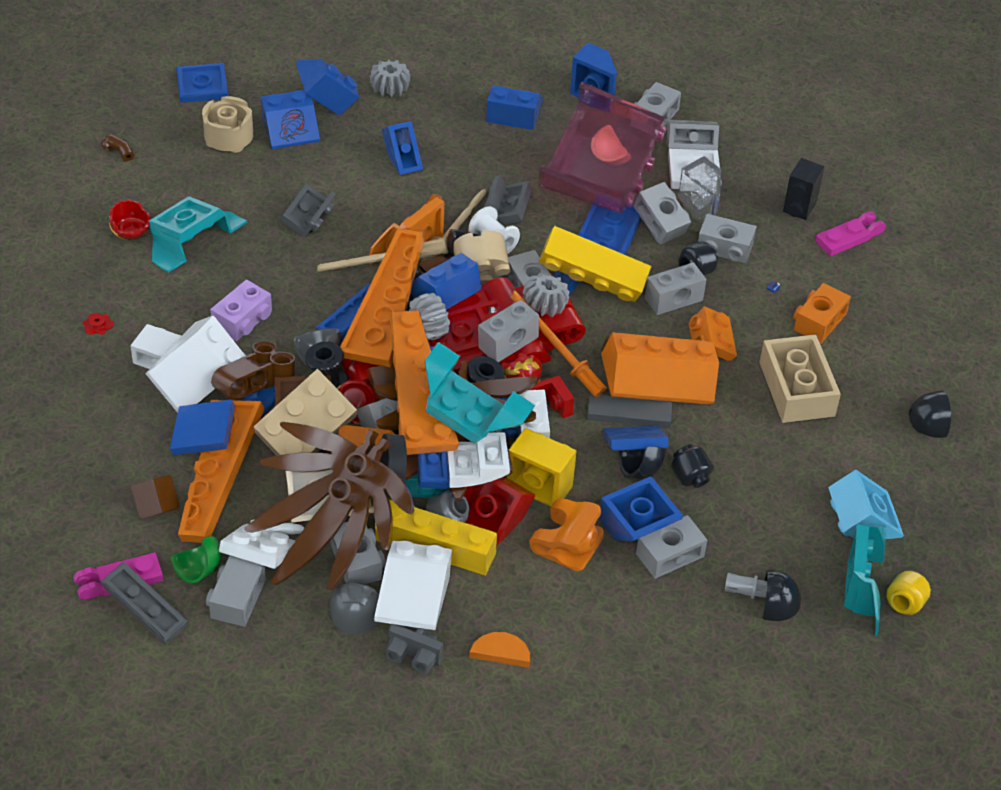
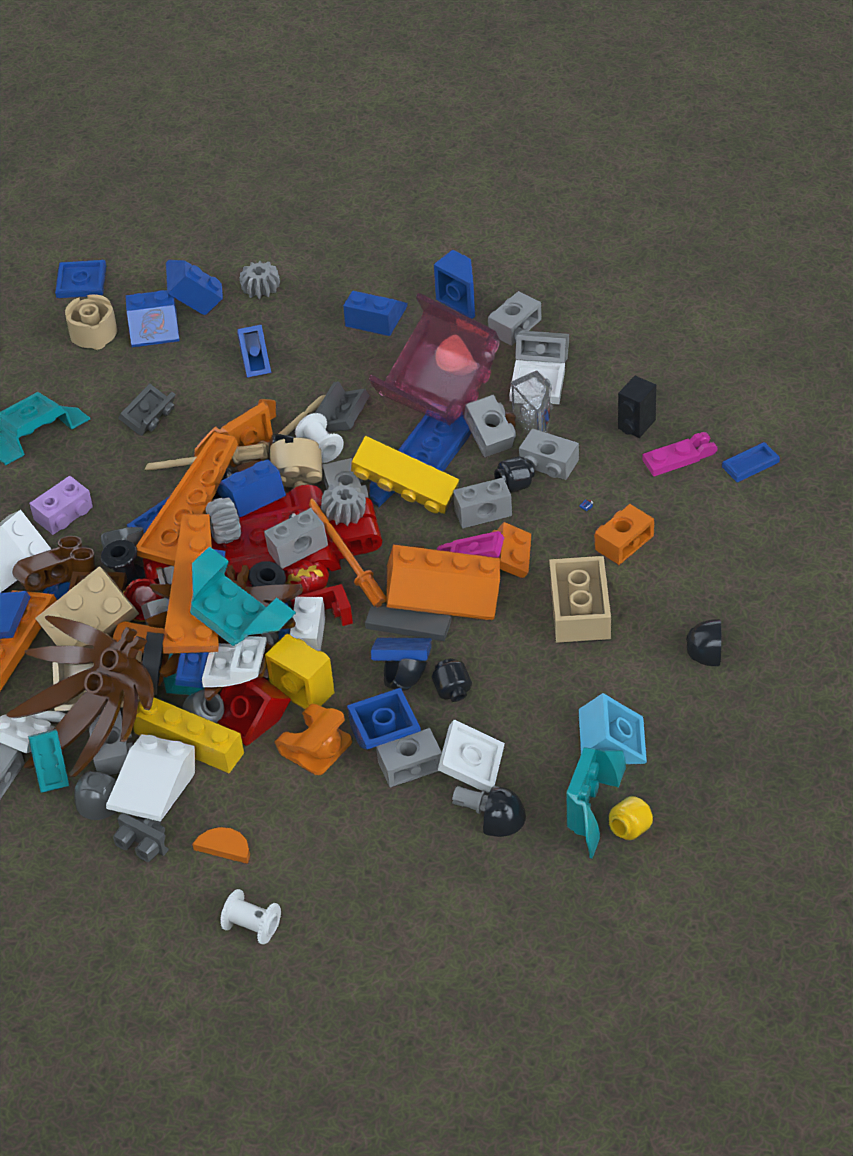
camera: 15 degrees right, 0 degrees up
none -> teal plate [28,729,69,793]
none -> white hose [221,889,281,944]
none -> dark pink hinge [437,531,504,558]
none -> white plate [438,720,505,794]
none -> blue tile [722,442,780,482]

